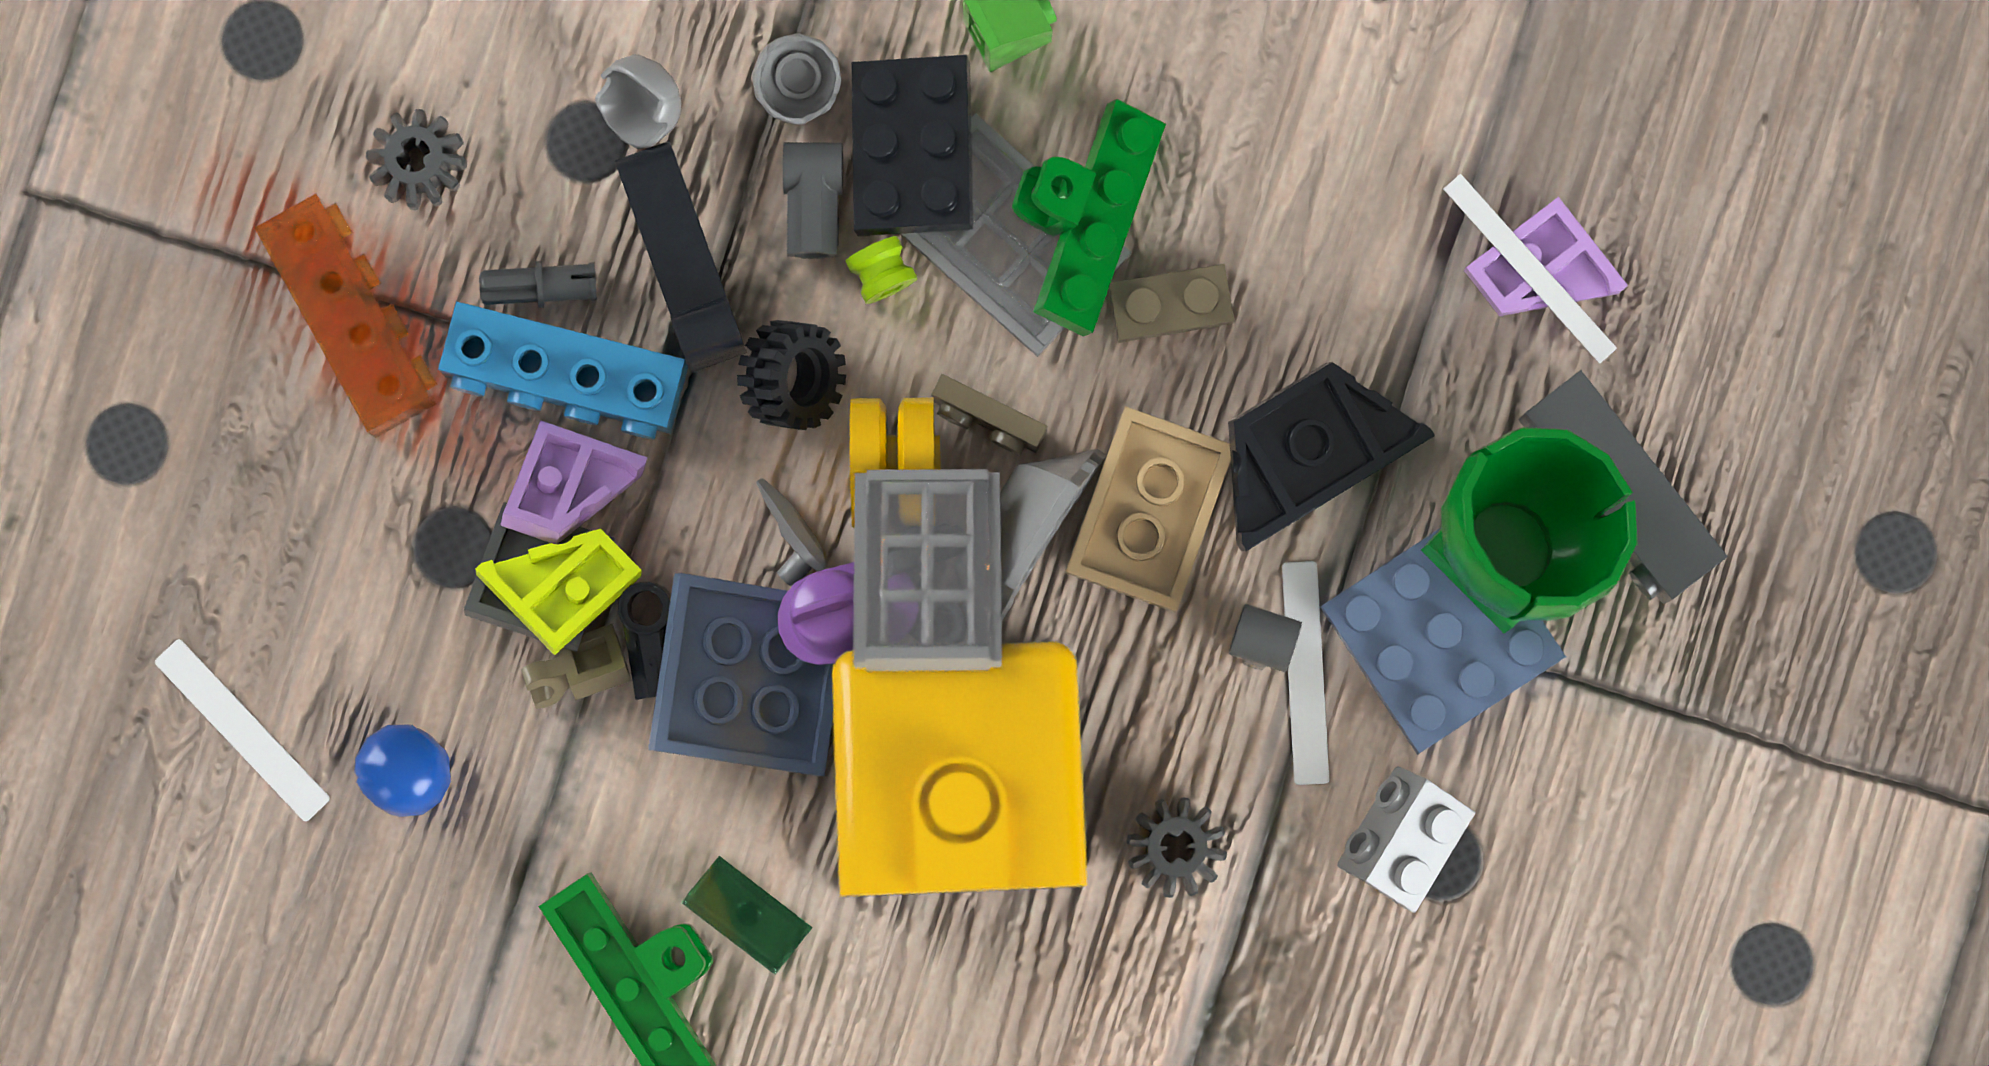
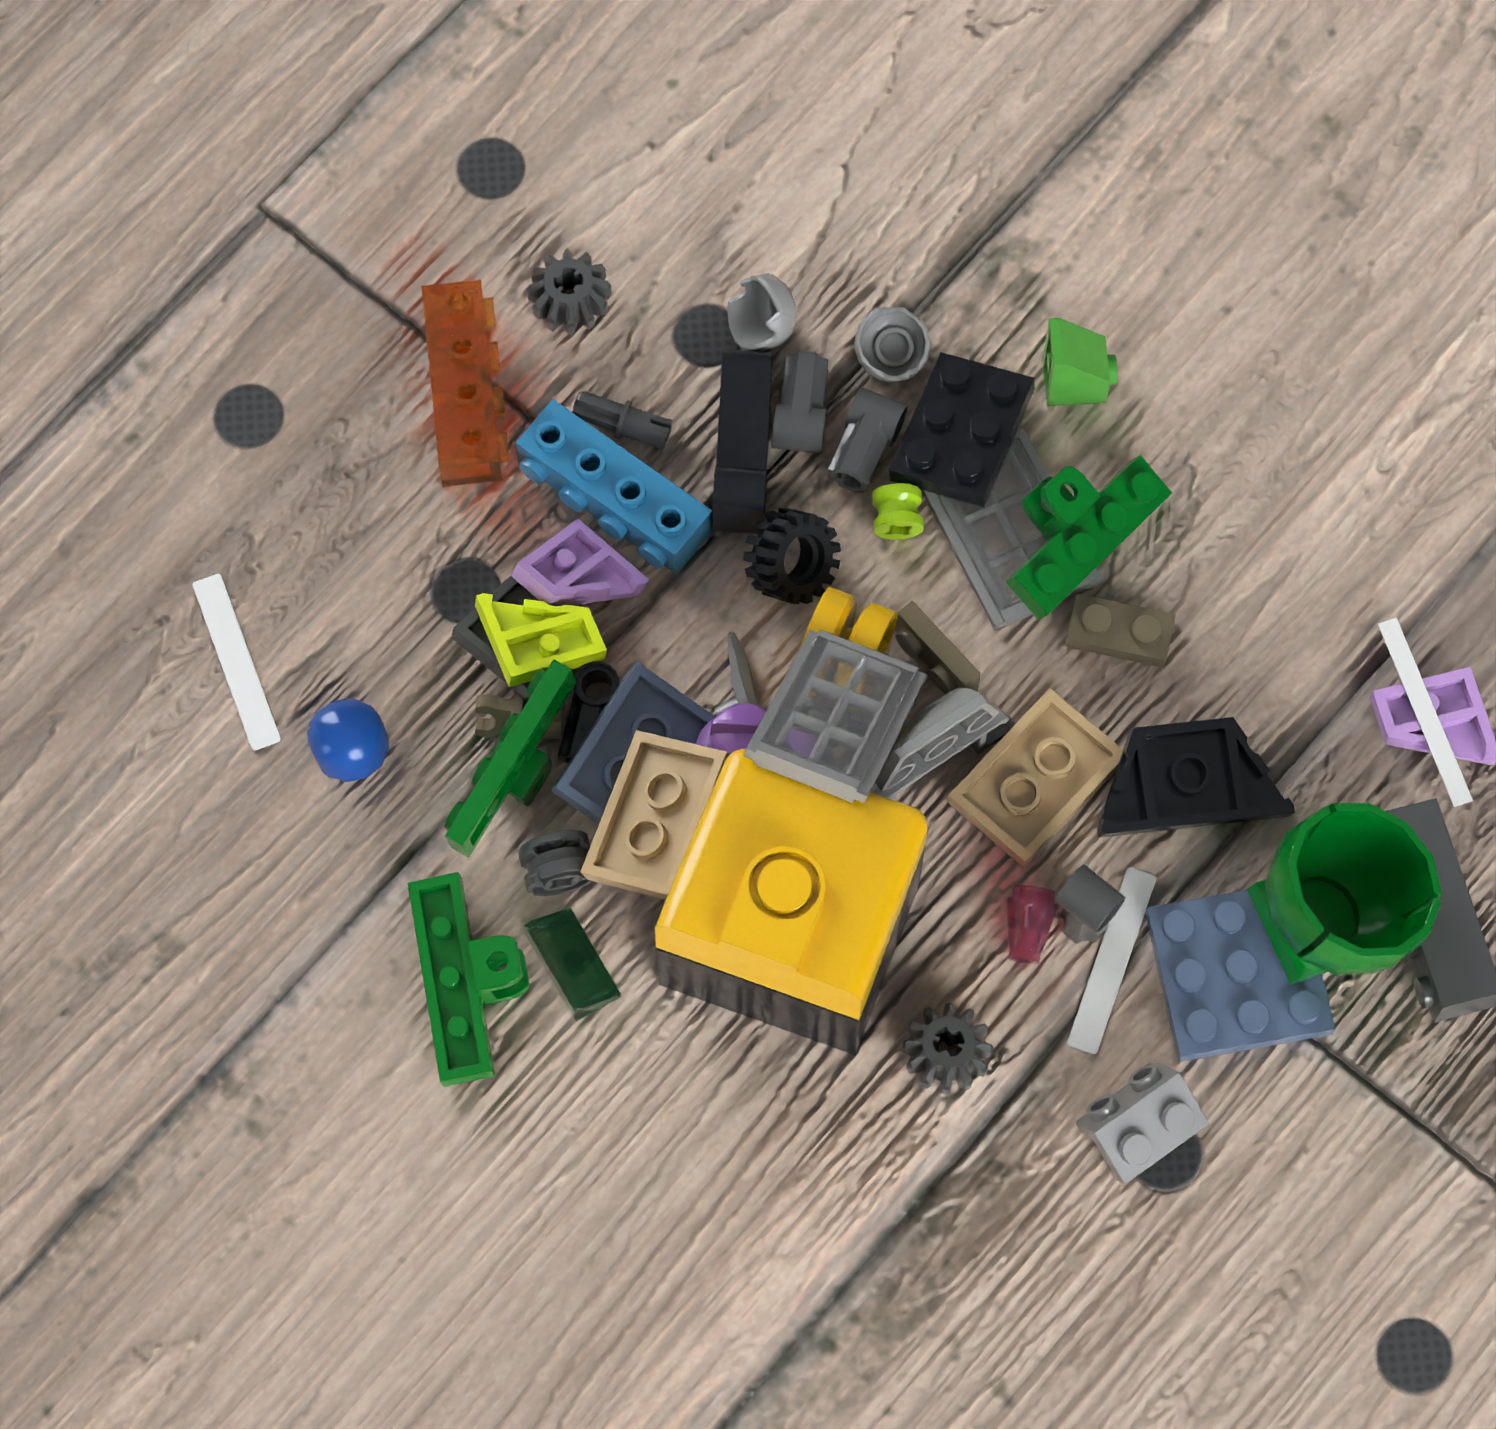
camera: 25 degrees right, 15 degrees down
none -> green plate [444,659,576,858]
none -> dark grey wheel [517,830,593,897]
none -> tan plate [580,730,730,900]
none -> dark grey piece [772,351,829,453]
none -> clear pink cone [1007,885,1058,964]

